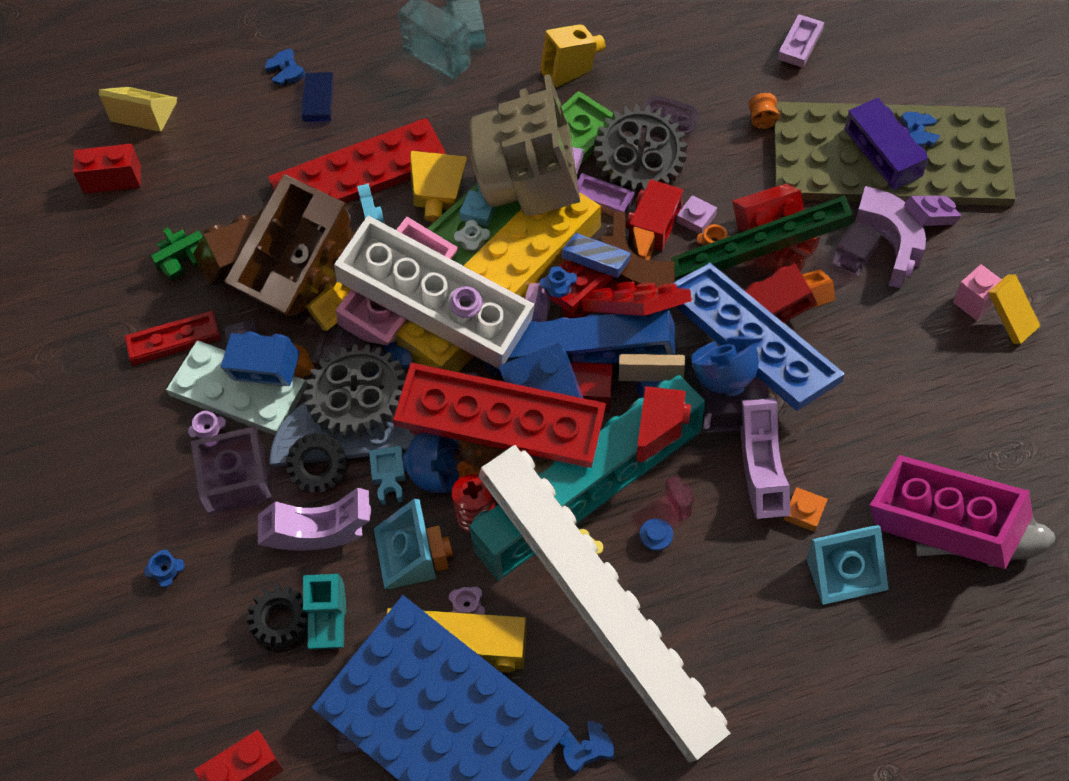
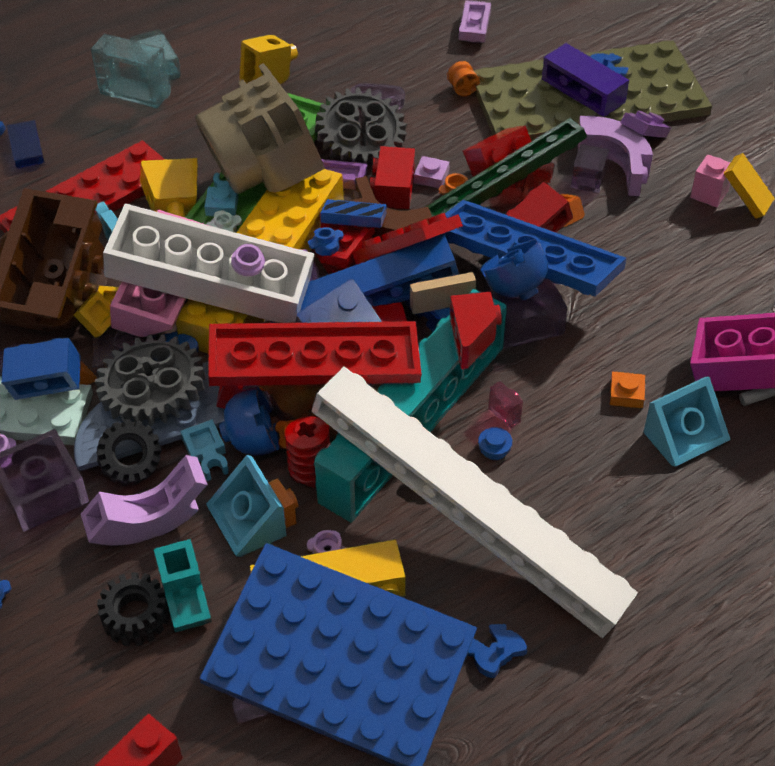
camera: 20 degrees left, 10 degrees down
orange slope [632,227,655,260] -> none
lavender arch [741,398,790,519] -> none

